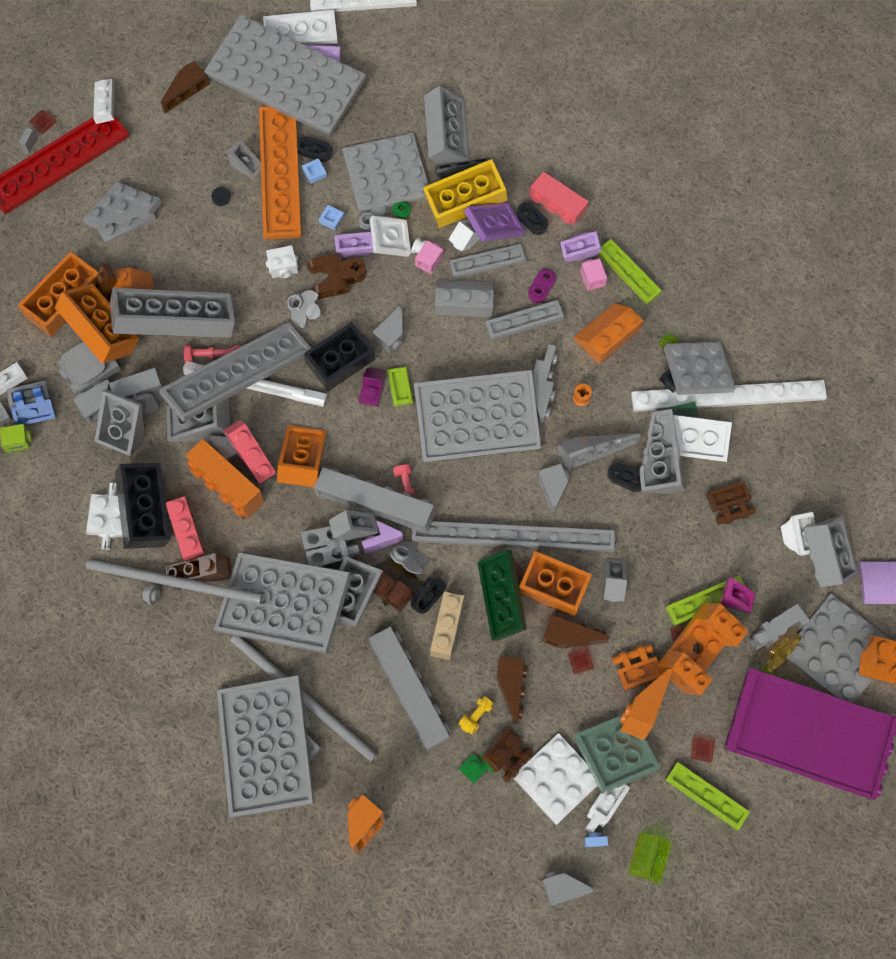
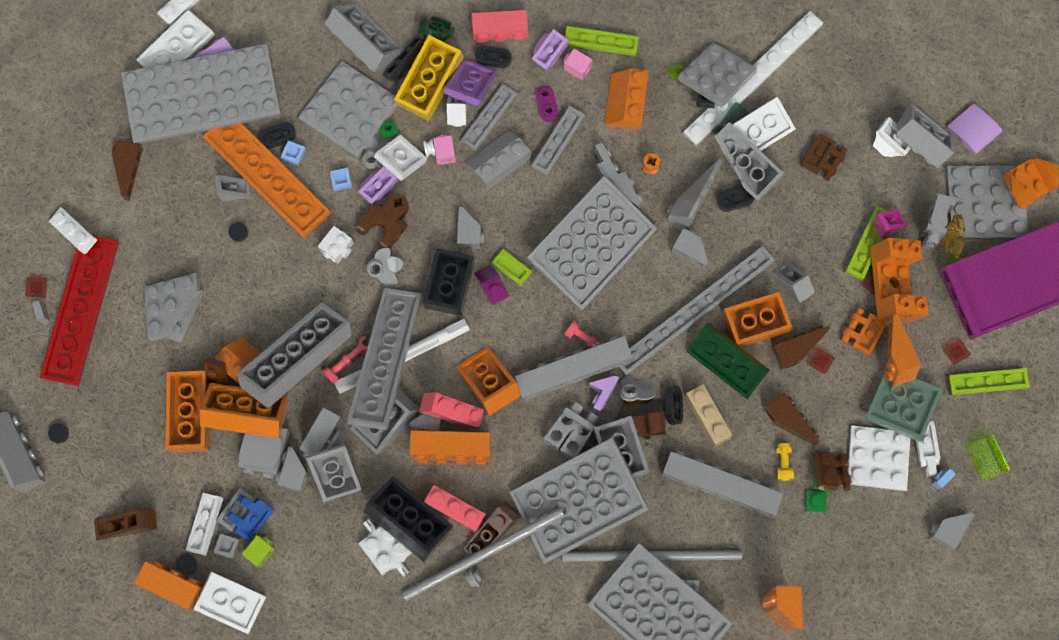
camera: 35 degrees left, 5 degrees up
light grey slope [329,510,378,540] -> none
none -> dark green plate [418,16,455,43]

